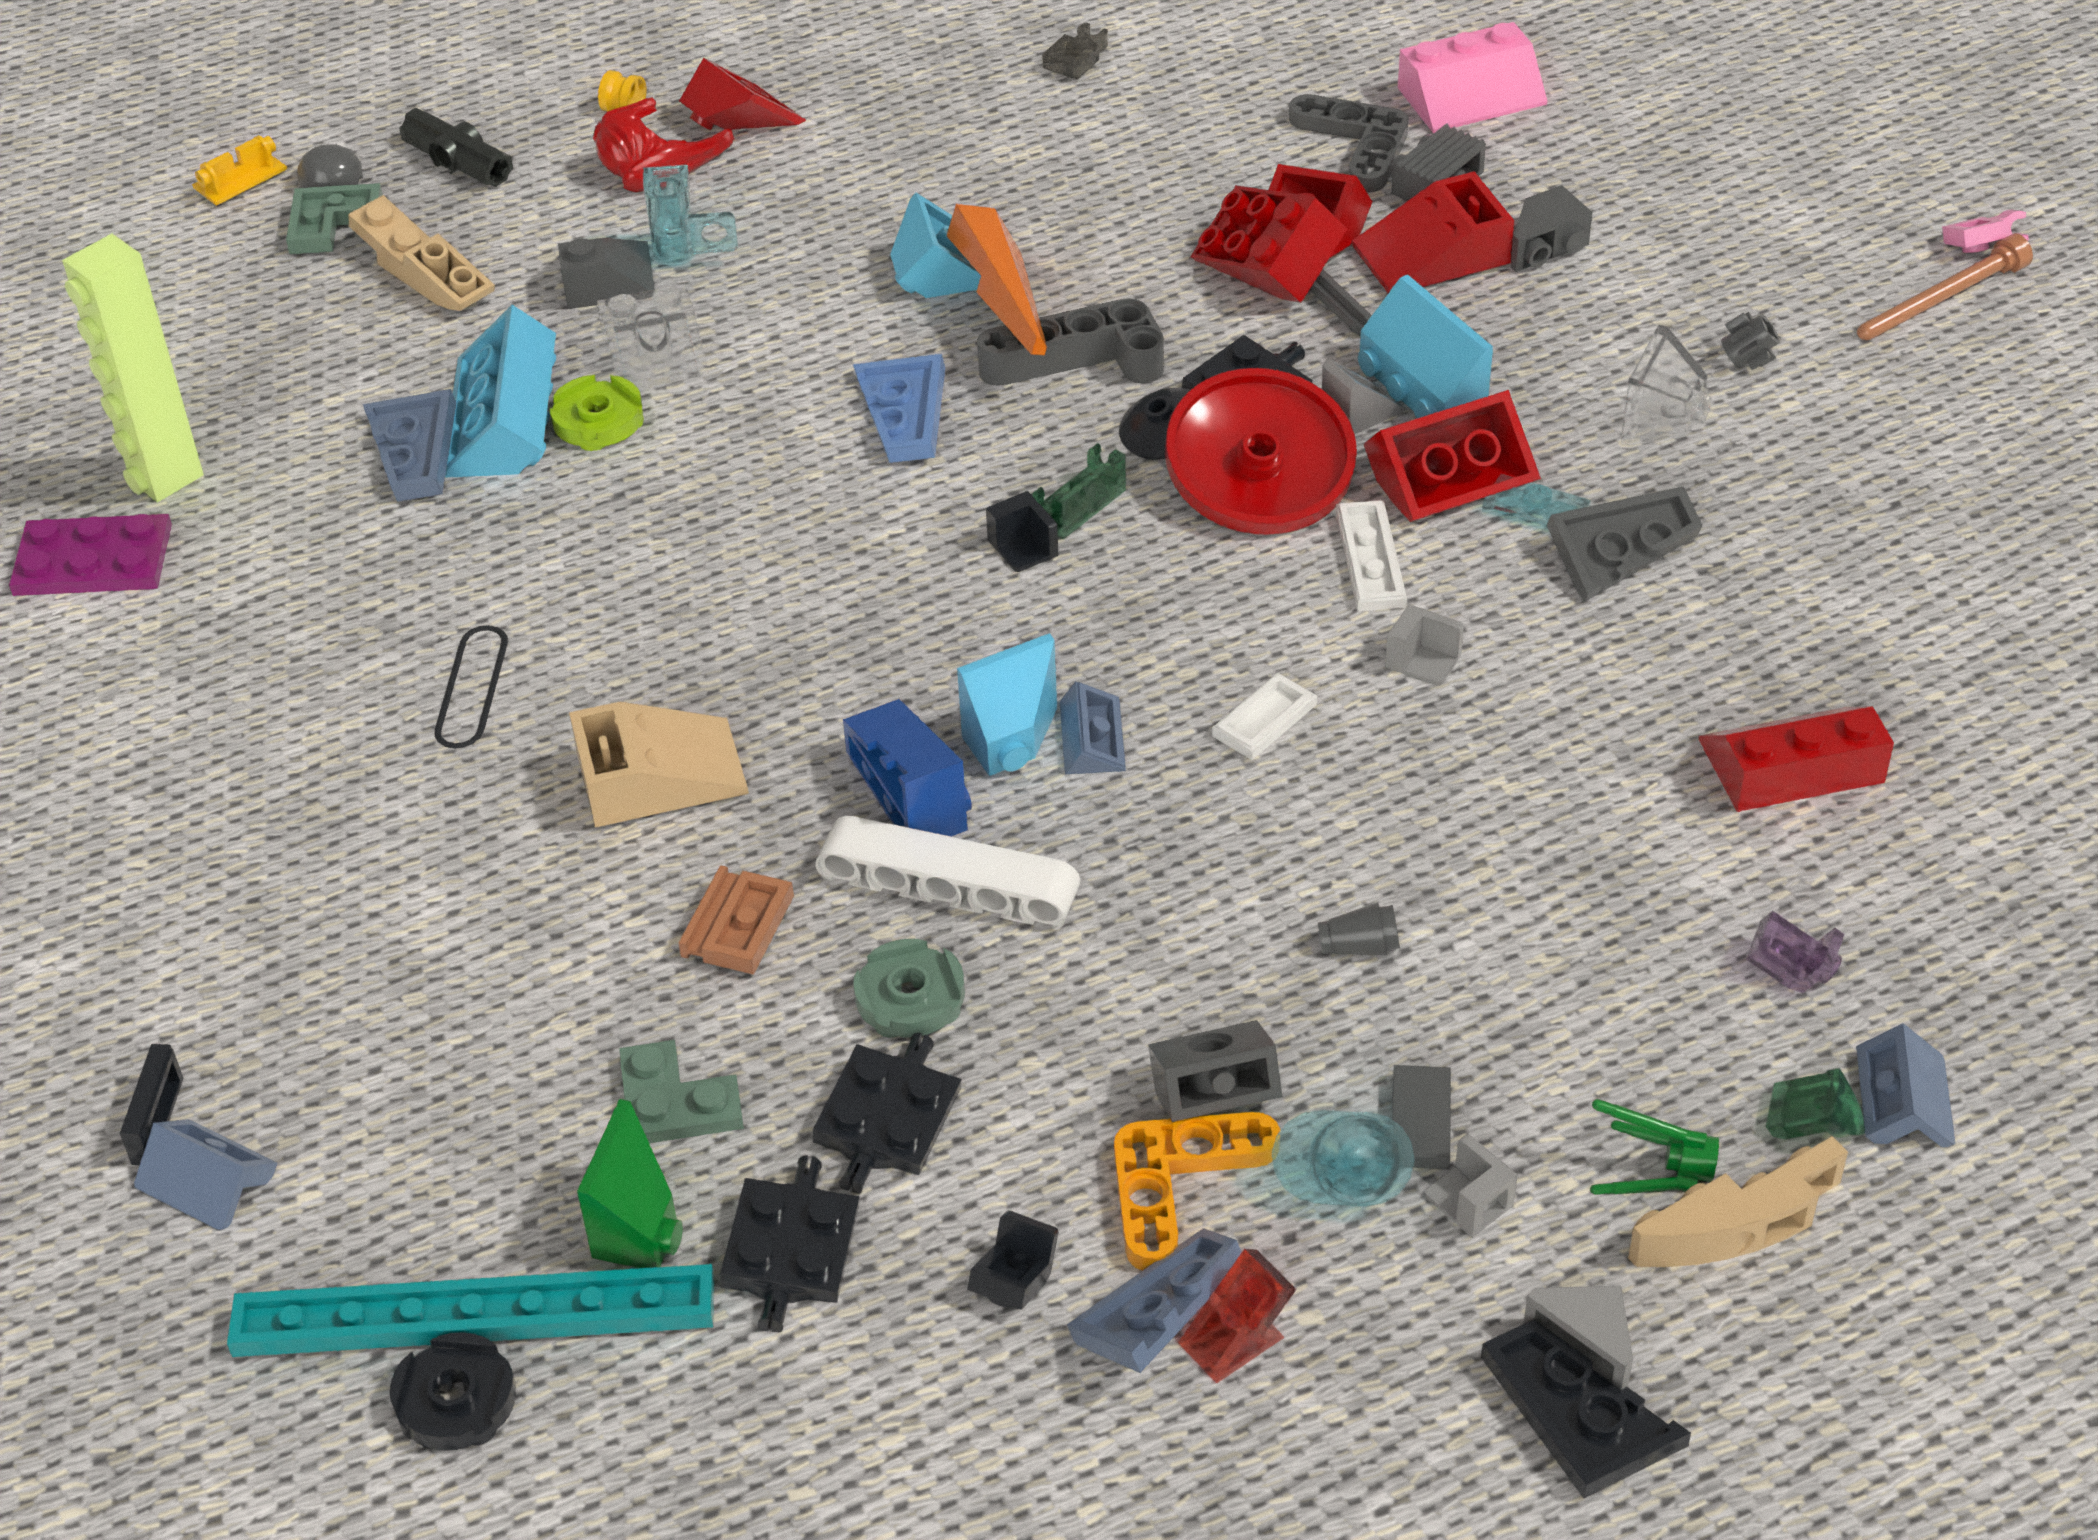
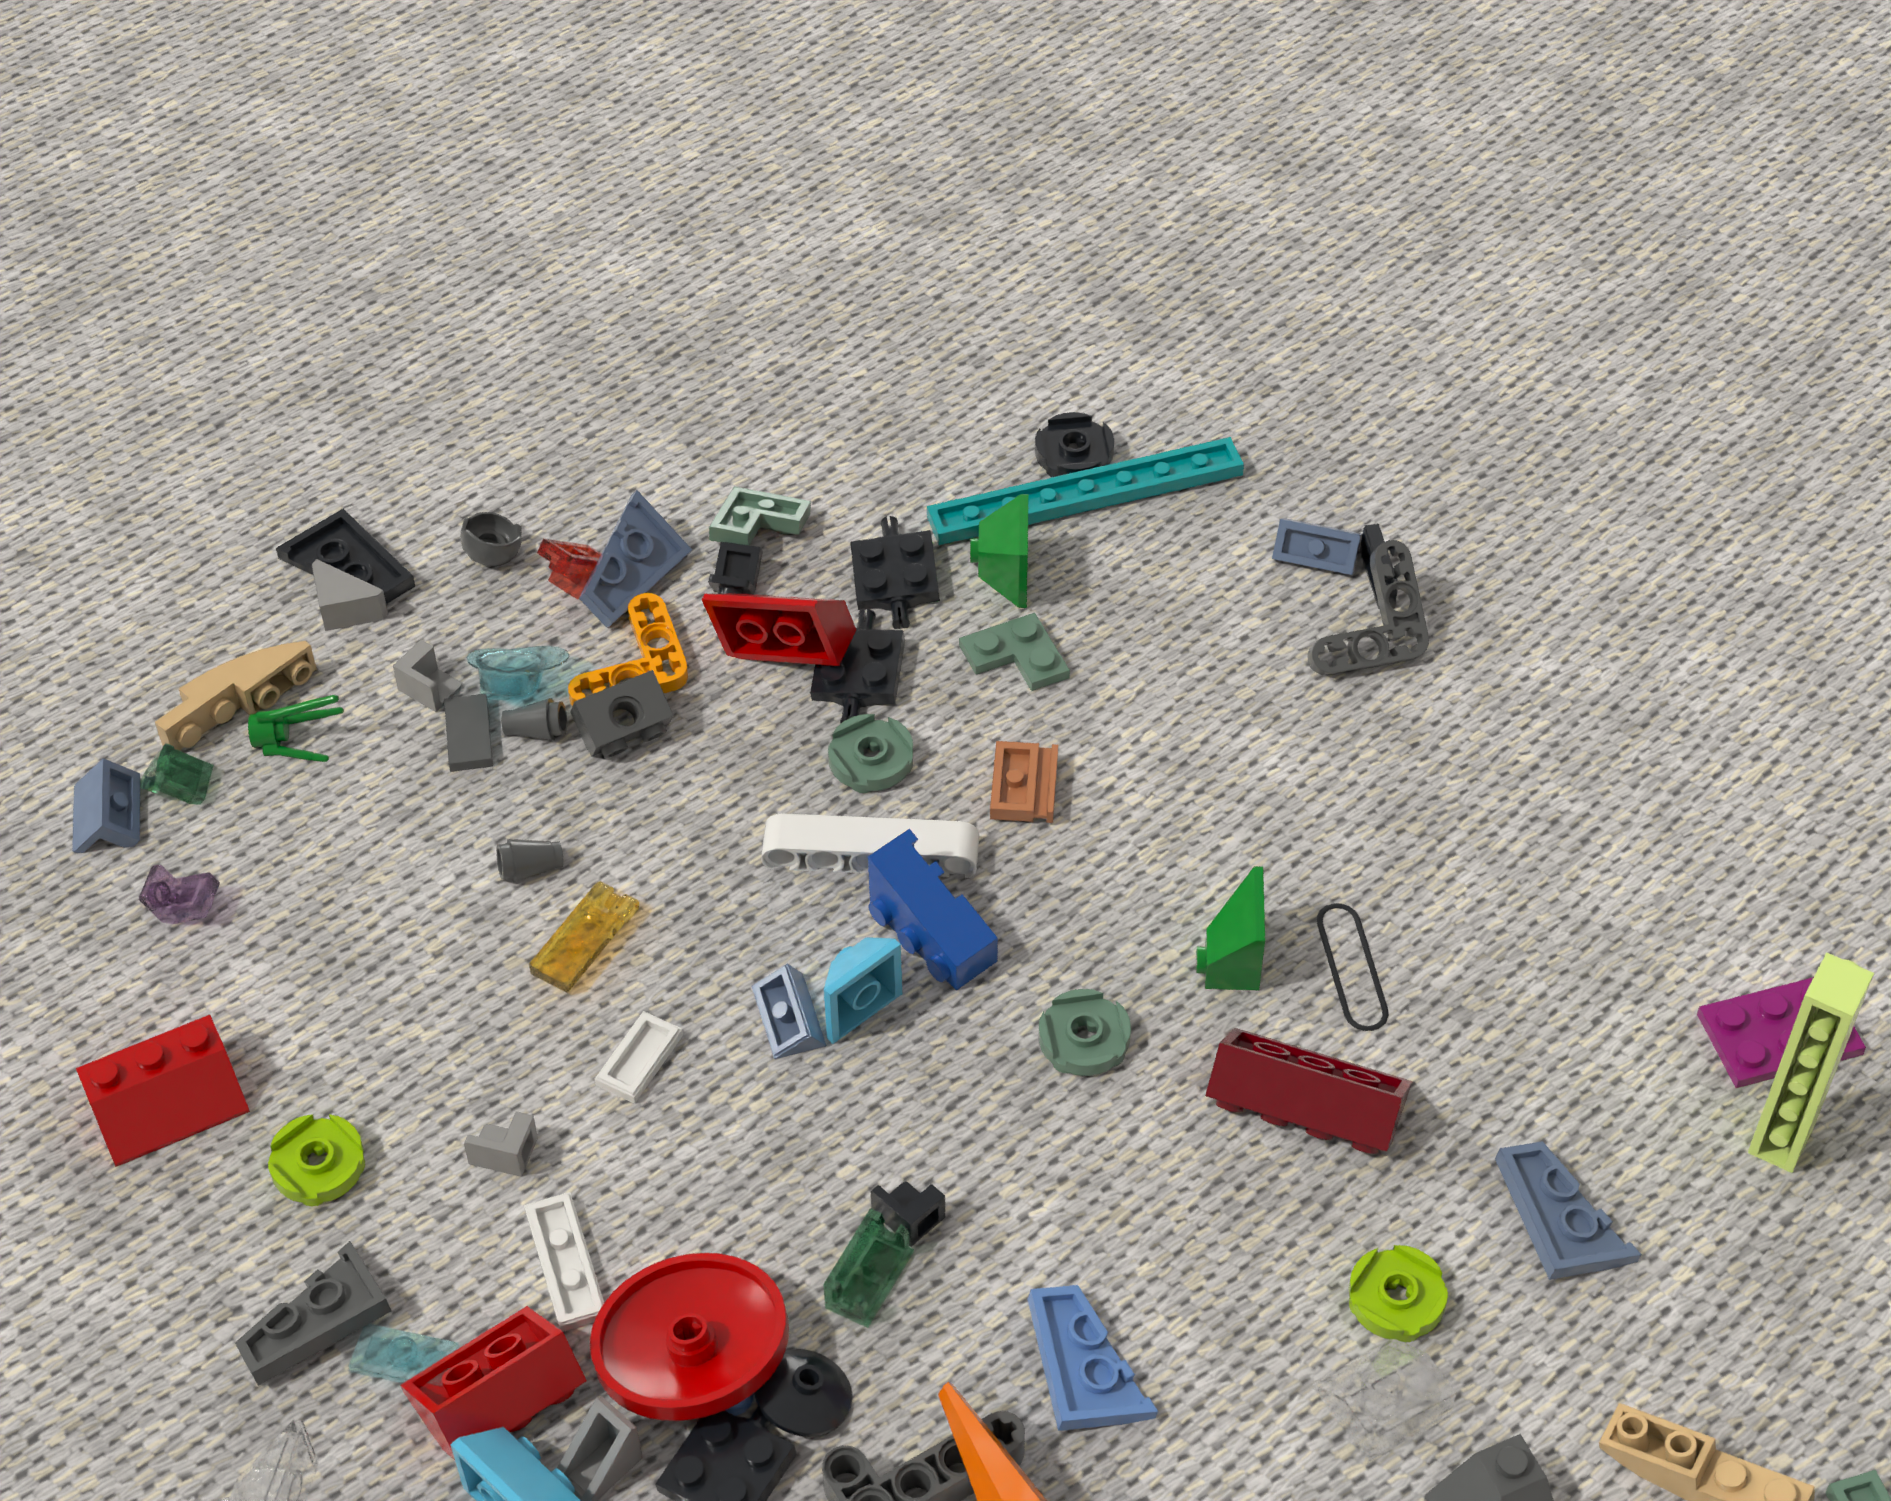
camera: 165 degrees right, 5 degrees up
medium azure slope [445,305,556,478] -> none
tan slope [569,701,749,827] -> none
none -> lime plate [268,1114,365,1207]
none -> dark grey hair [460,512,523,566]
none -> dark grey cone [501,698,568,740]
none -> clear yellow plate [529,881,639,993]
none -> red slope [701,594,856,666]
none -> sand green plate [709,486,811,545]
none -> sand green plate [1038,989,1131,1076]
none -> green slope [1196,866,1265,991]
none -> dark red slope [1205,1028,1412,1154]
none -> dark grey beam [1308,540,1429,675]

